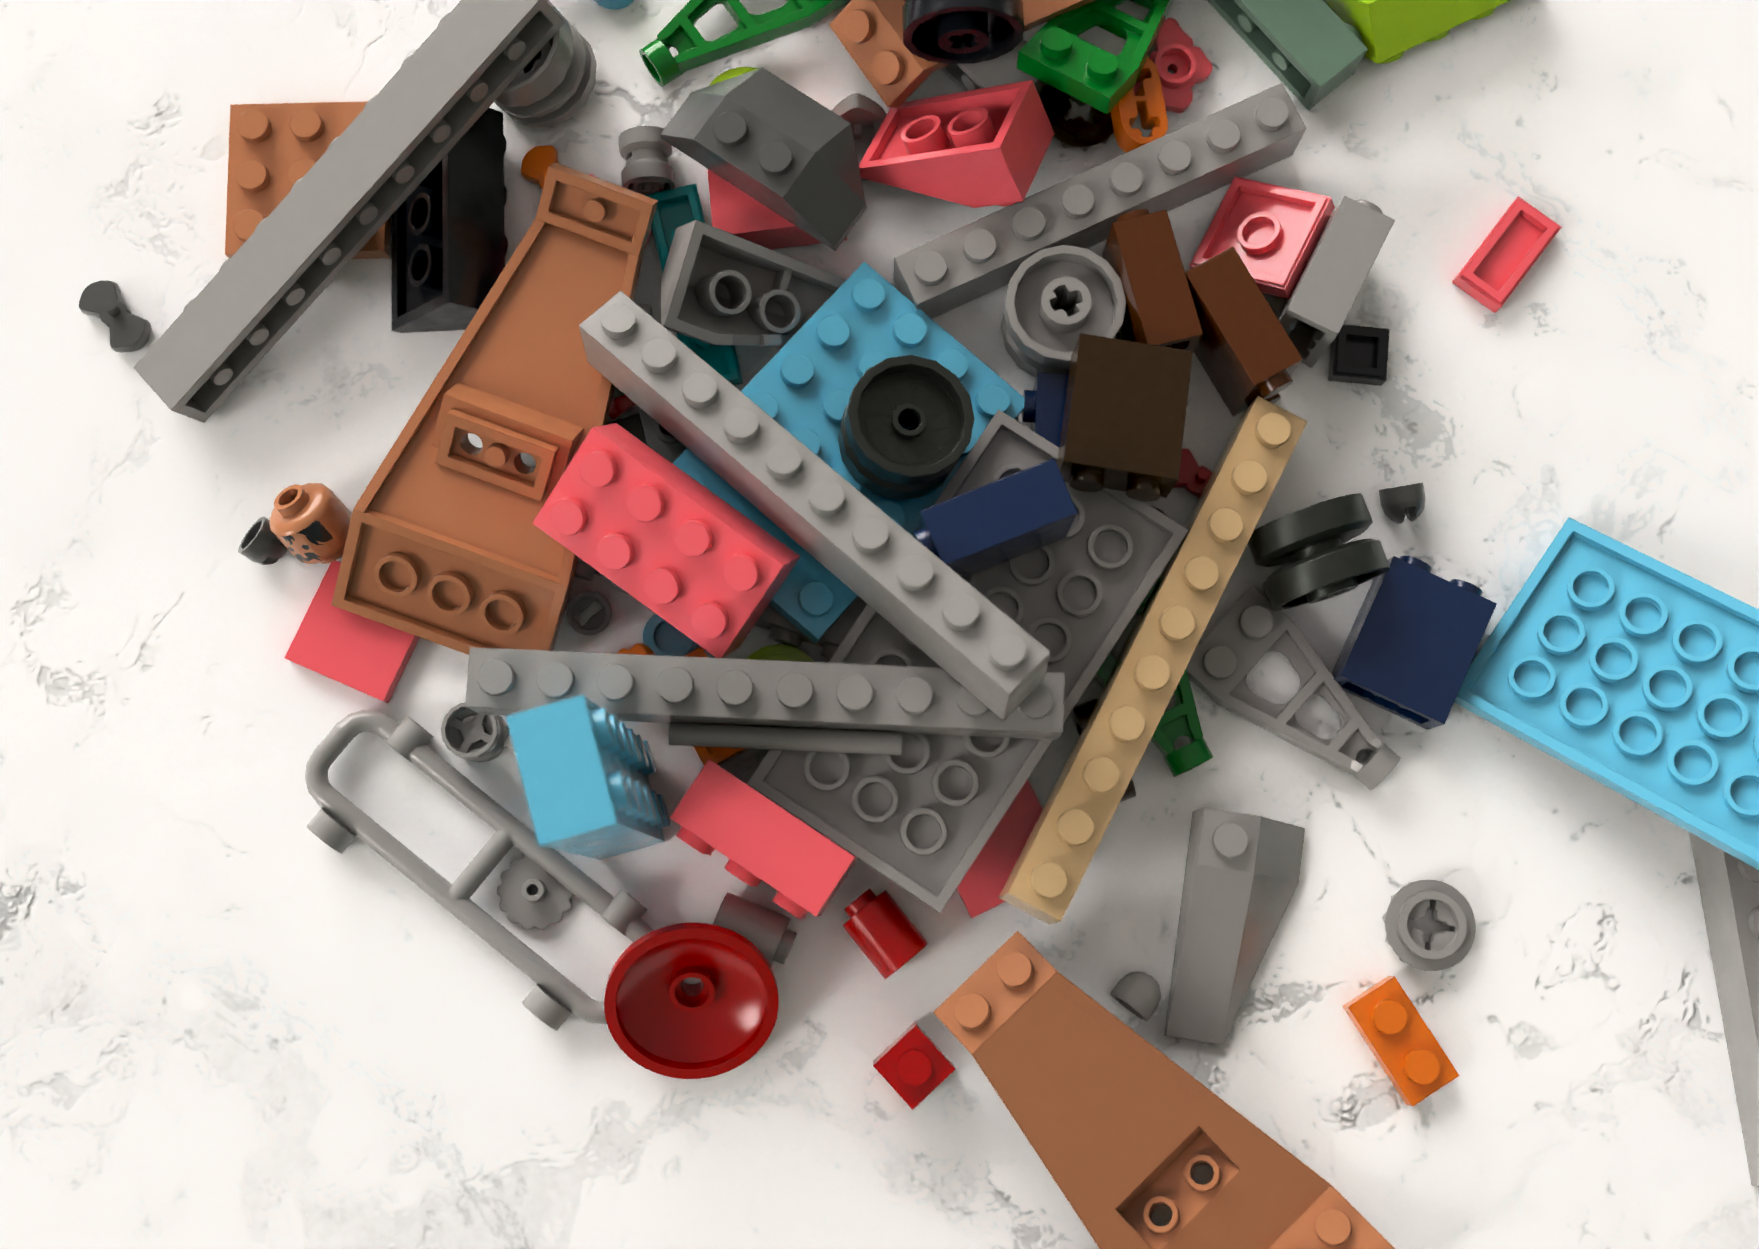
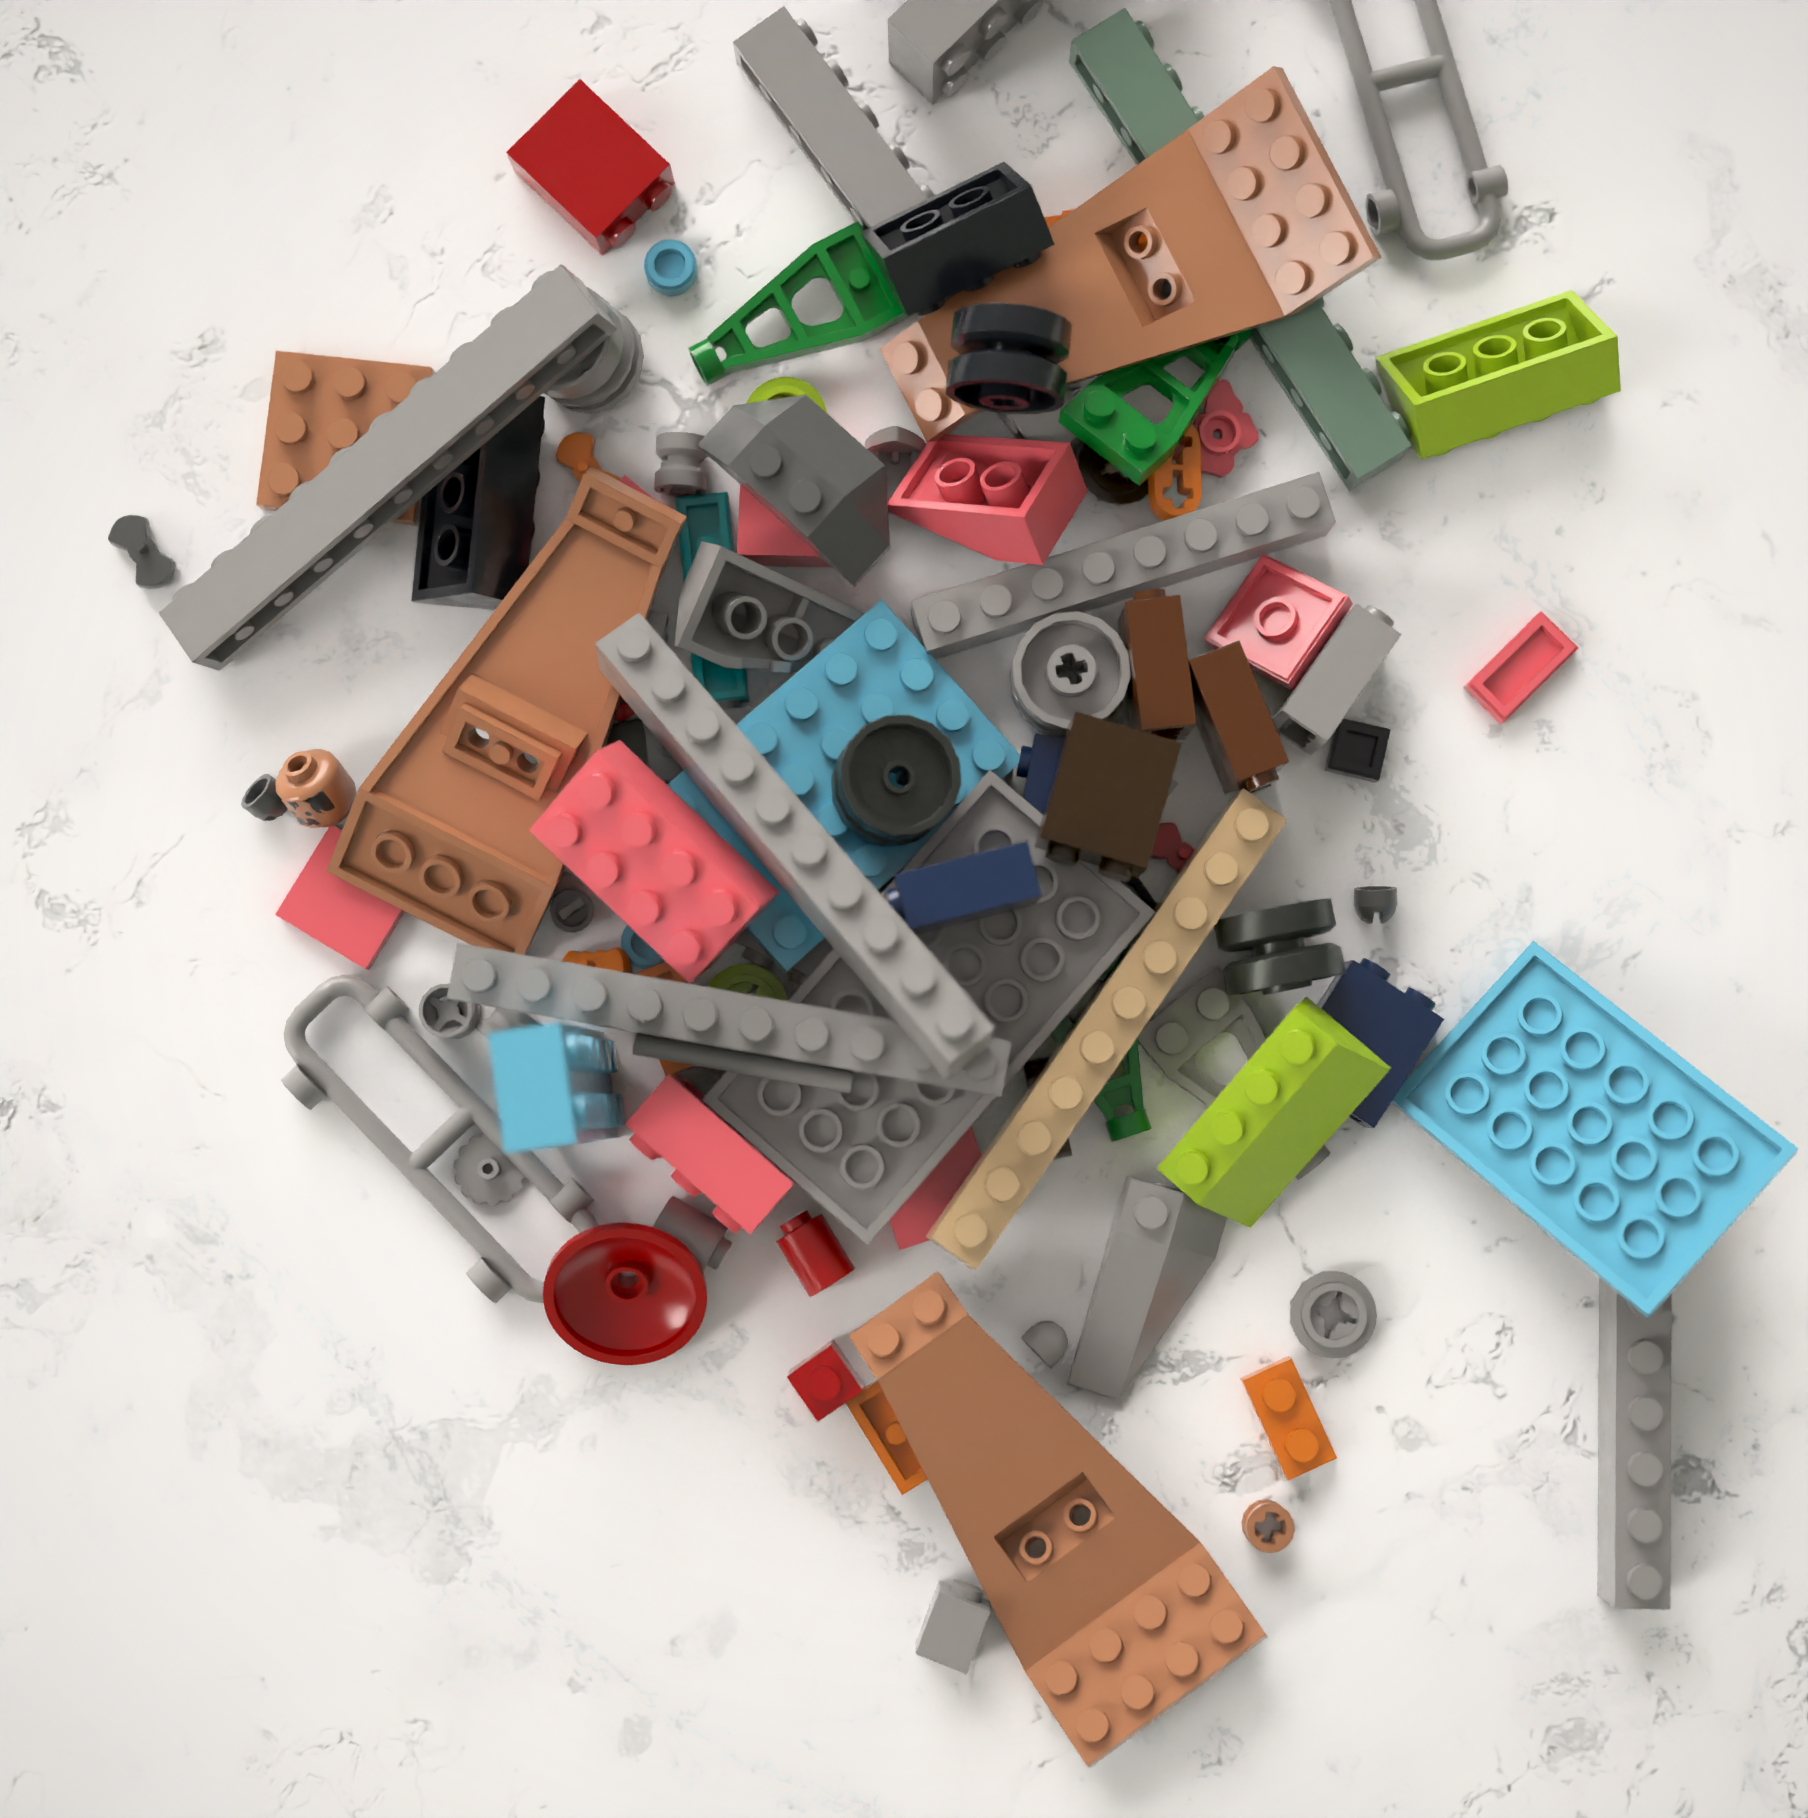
camera: 10 degrees right, 5 degrees up
none -> orange plate [846,1380,928,1495]
none -> lime slope [1157,996,1391,1228]
none -> nougat bush [1241,1499,1295,1553]

